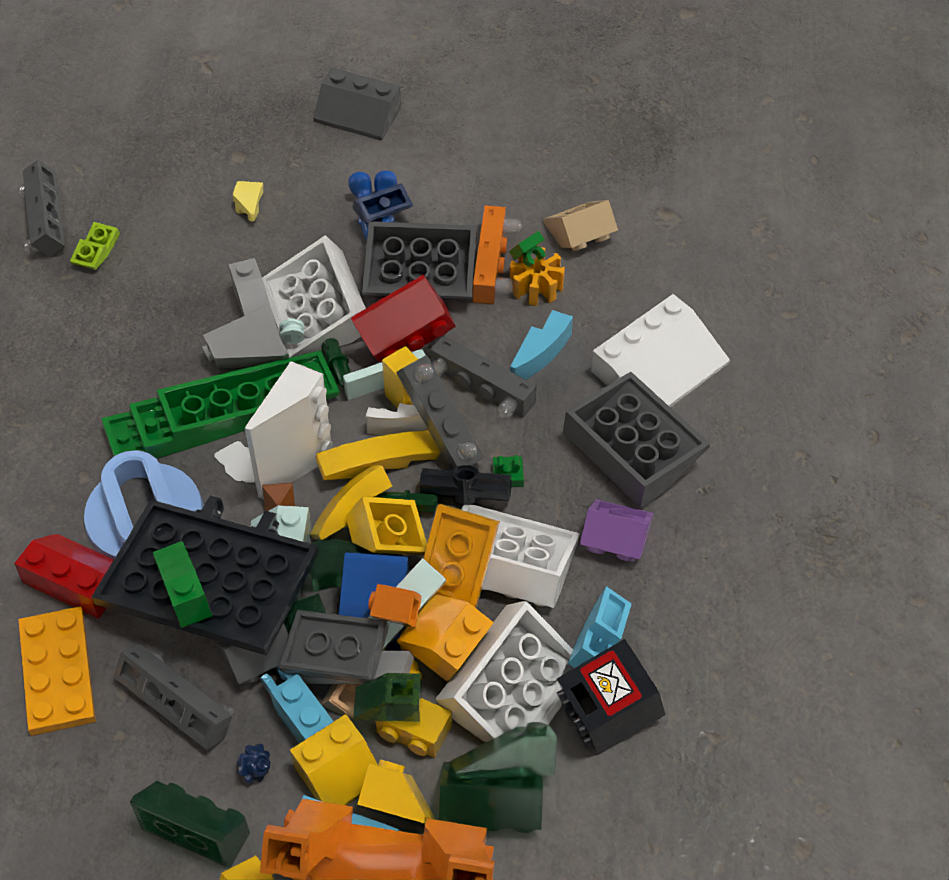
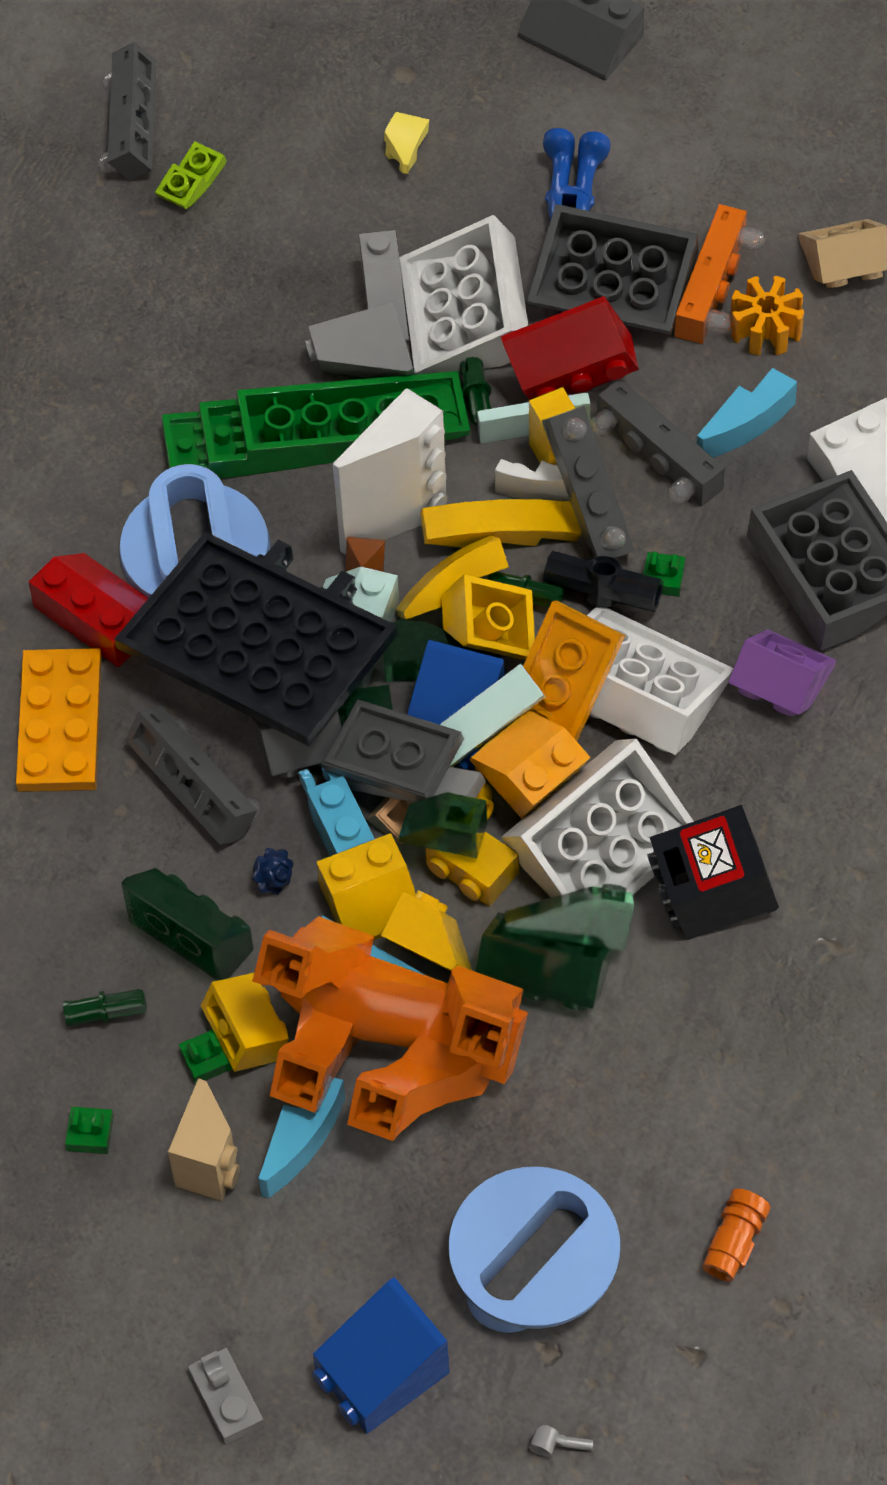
camera: 15 degrees right, 5 degrees up
green slope [153,541,212,628] -> none
white sticker [214,441,255,483] -> none
light aqua bush [279,319,305,344] -> none
dark blue slope [352,183,413,224] -> none
orange brick [368,584,422,627] -> none
green tile [509,231,546,267] -> none
medium azure slope [568,587,631,668] -> none

